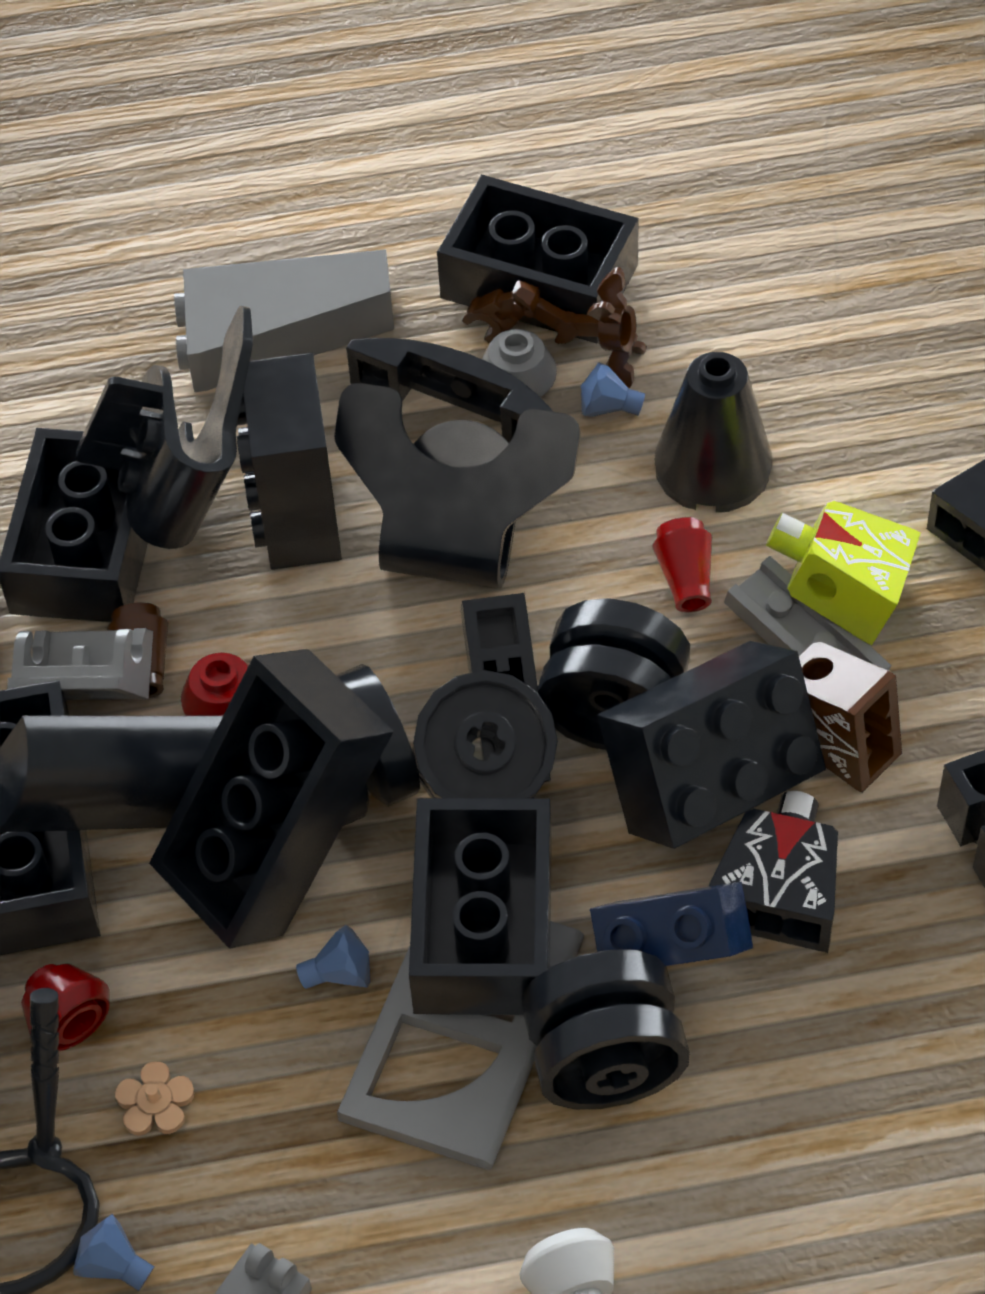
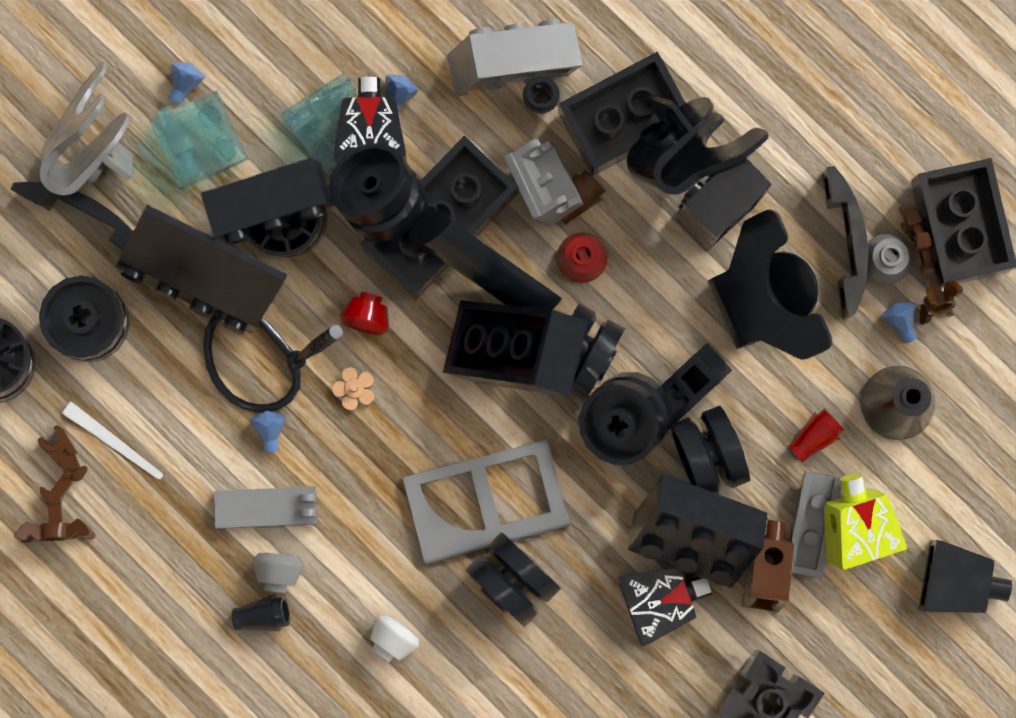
camera: 50 degrees right, 30 degrees up
light grey slope [174,249,394,392] -> none
medium blue rock [296,925,370,989] -> none
black brick [409,798,552,1015] -> none
dark blue brick [590,881,753,966] -> none

